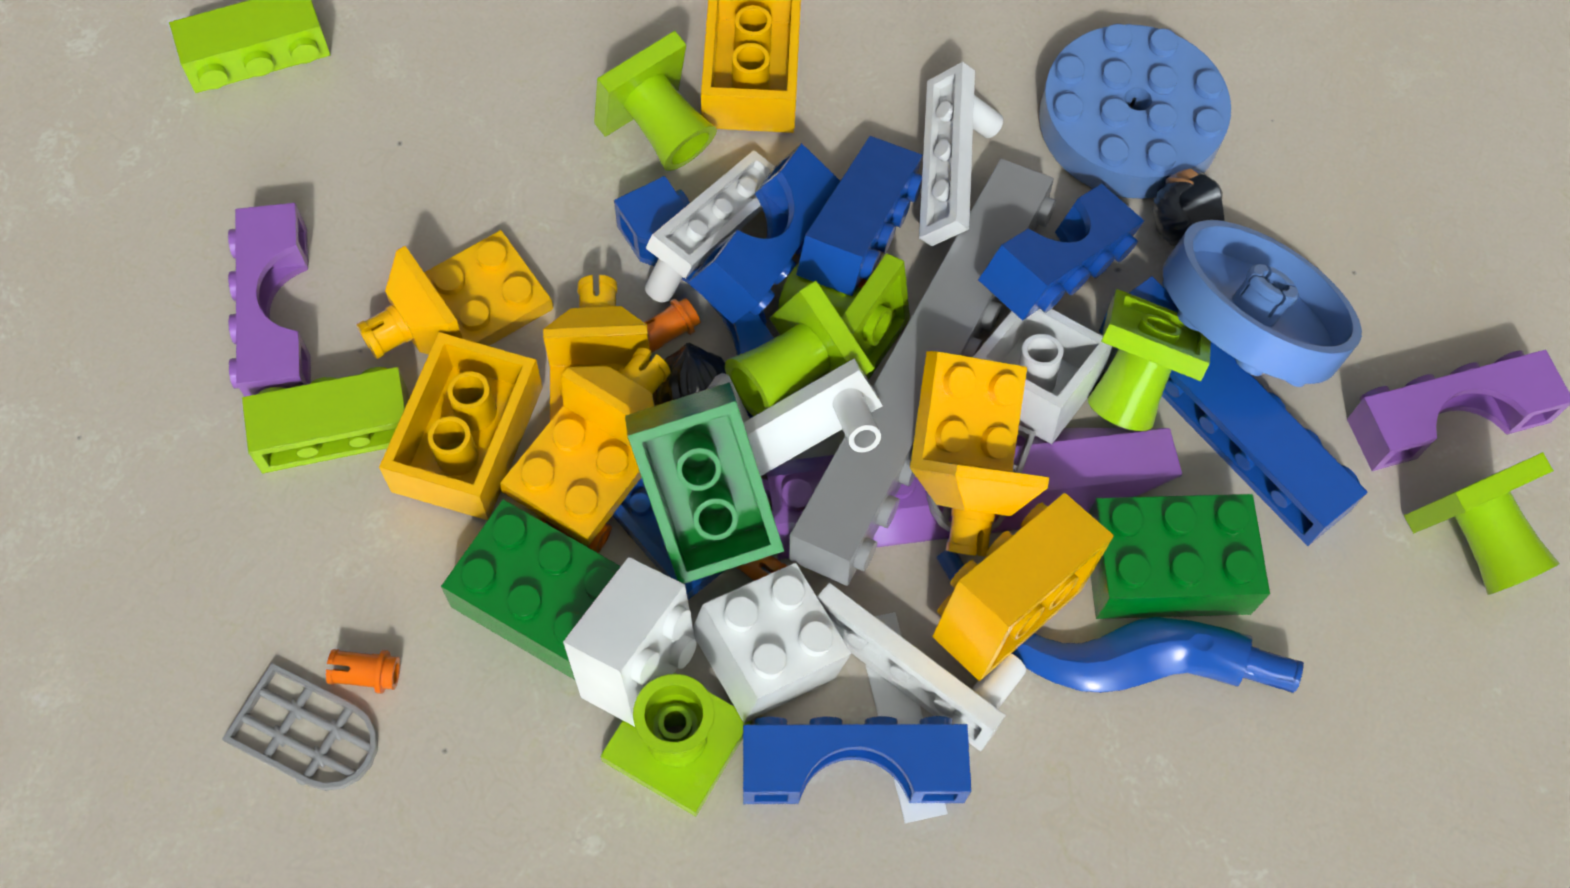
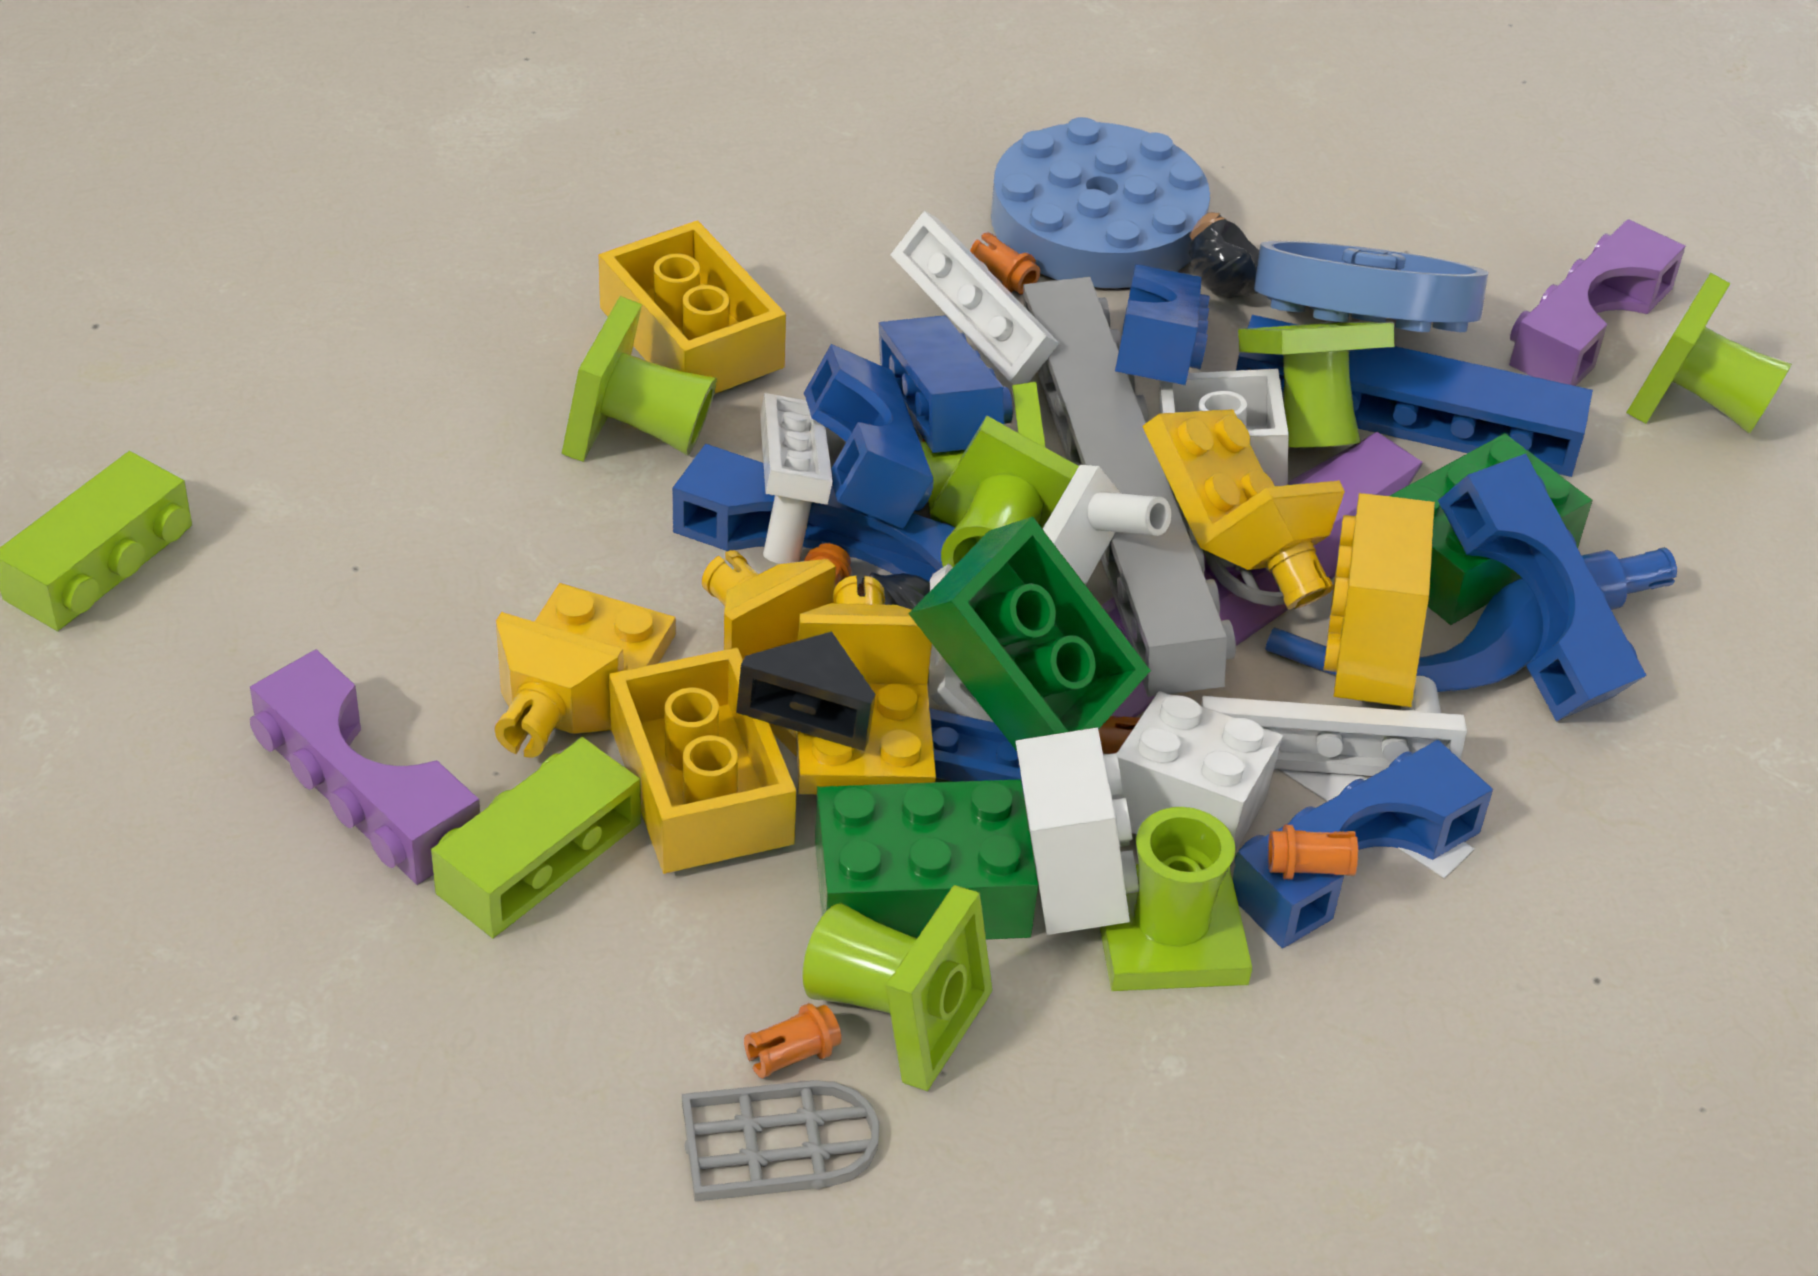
camera: 35 degrees left, 20 degrees down
none -> black slope [736,631,876,751]
none -> lime plant [802,885,993,1091]
none -> orange pin [970,232,1040,295]
none -> orange pin [1268,825,1358,880]
none -> blue arch [1438,453,1647,722]

